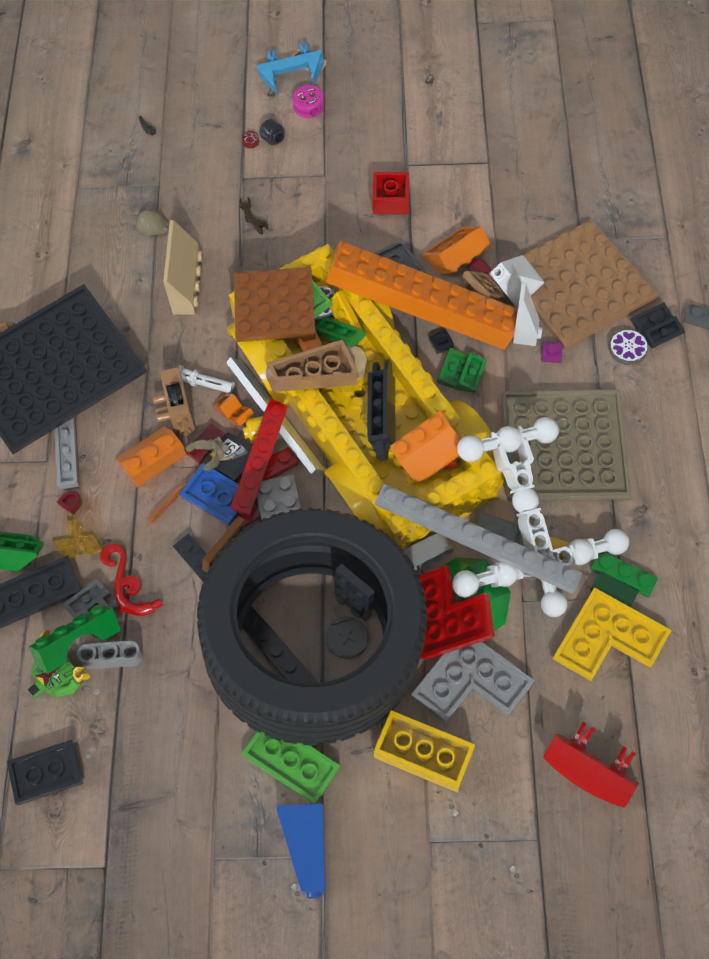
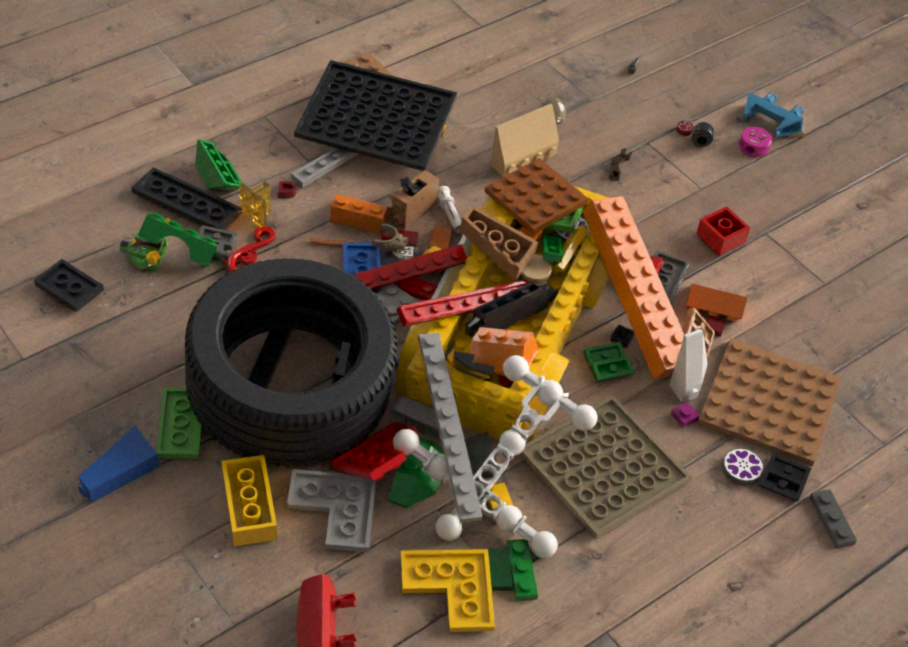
camera: 45 degrees right, 15 degrees down
light grey beam [77,641,143,669] -> none
white slope [490,255,545,308] -> none
none -> tile [396,280,528,327]
none -> black slope [451,351,494,382]

